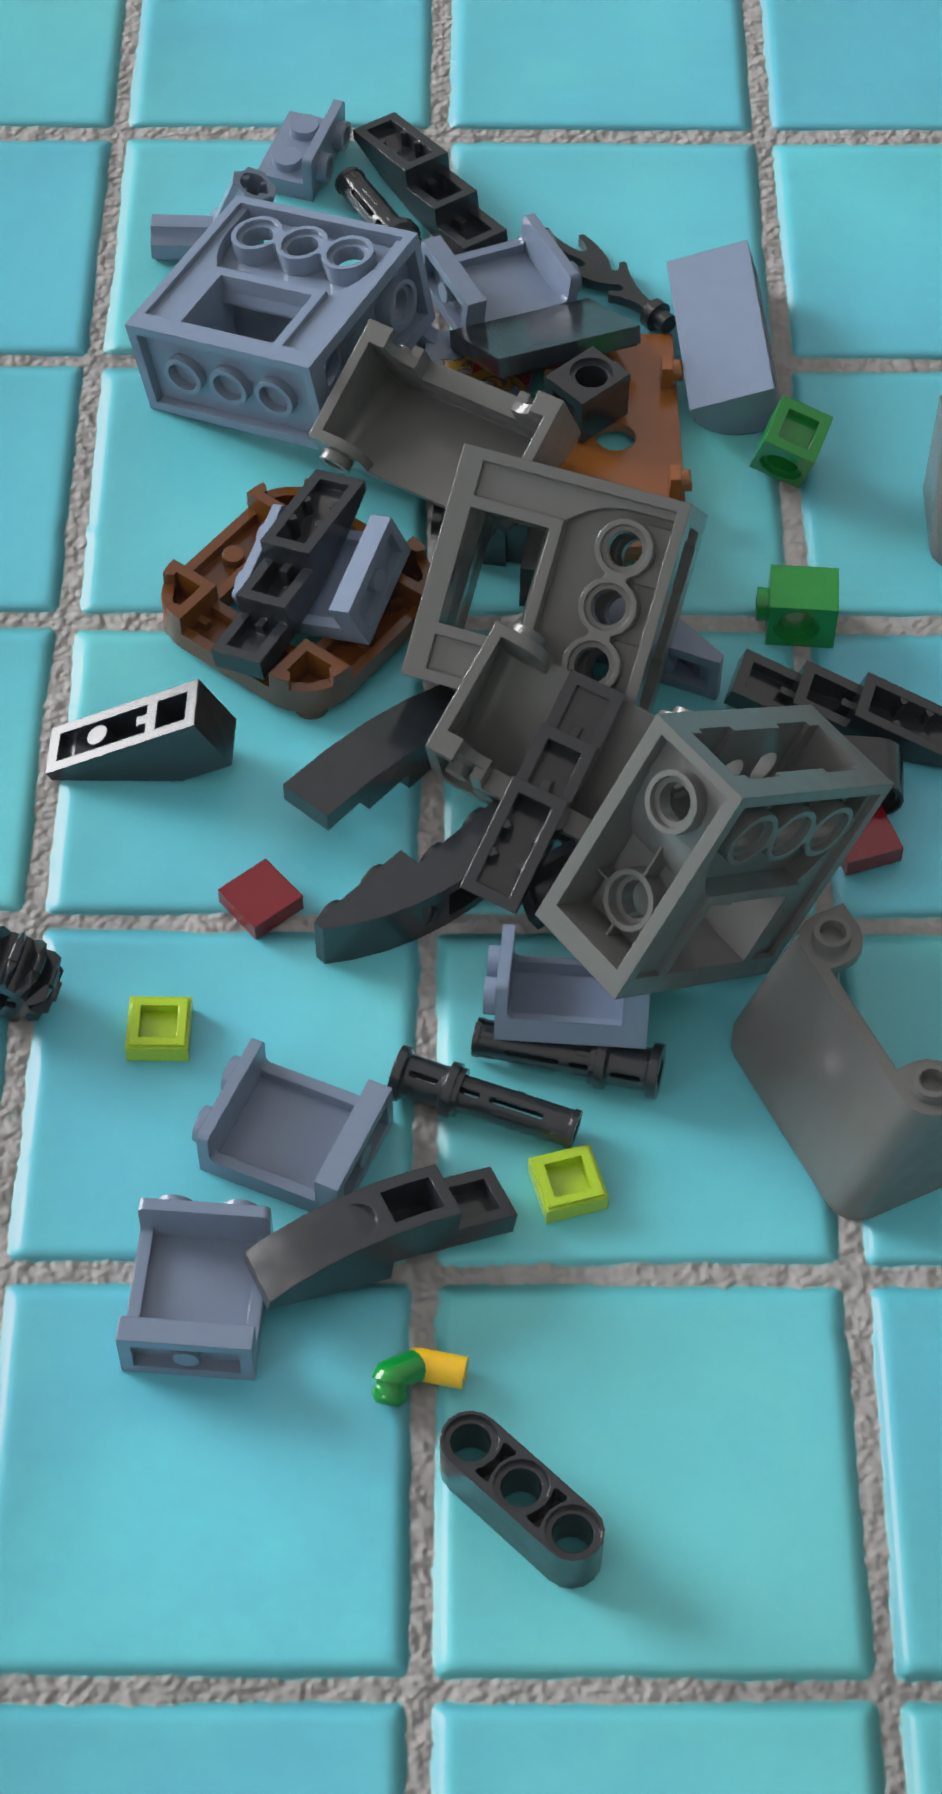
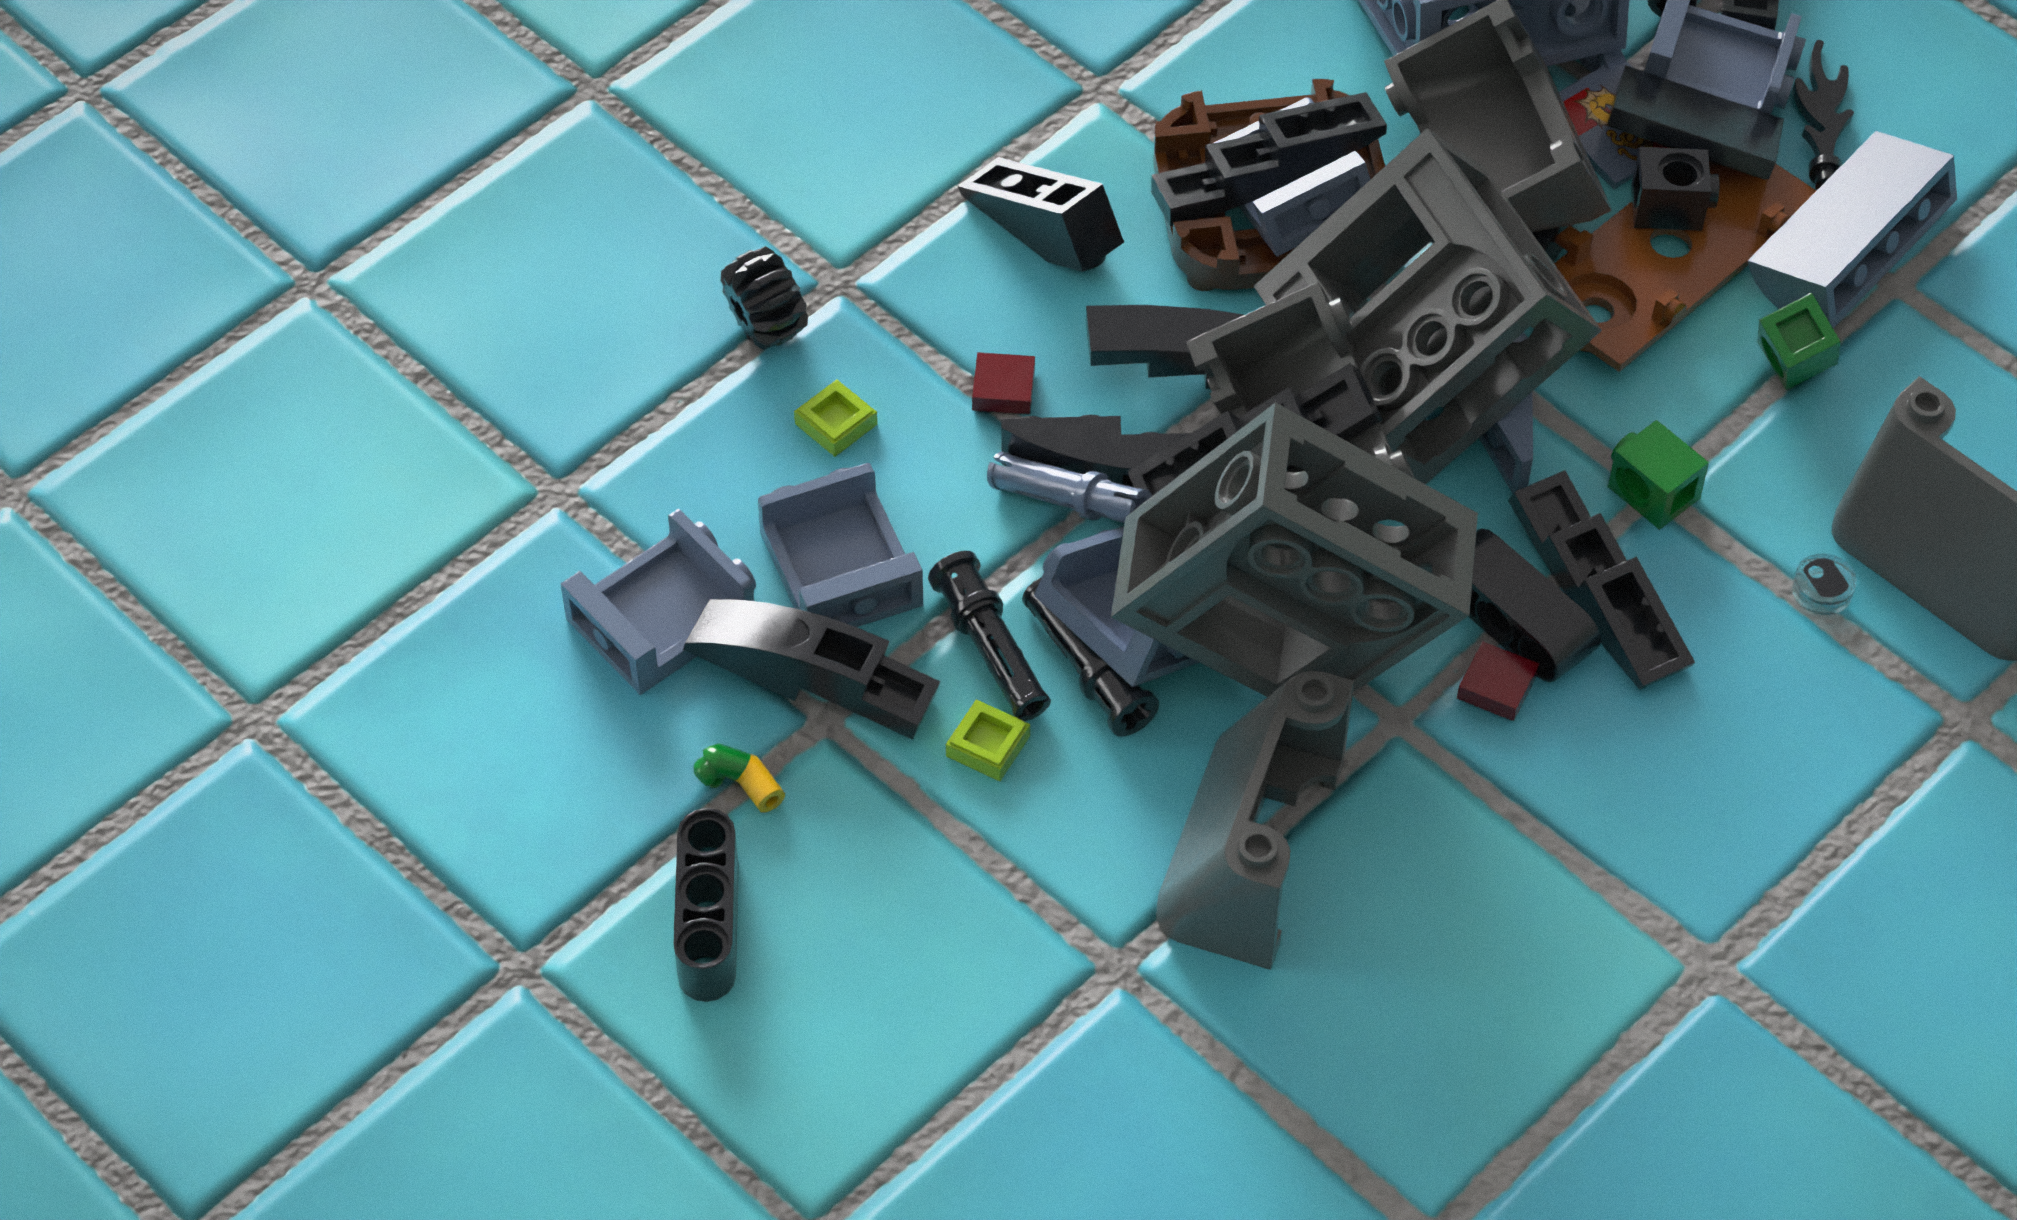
camera: 45 degrees right, 0 degrees up
none -> sand blue pin [987,452,1152,523]

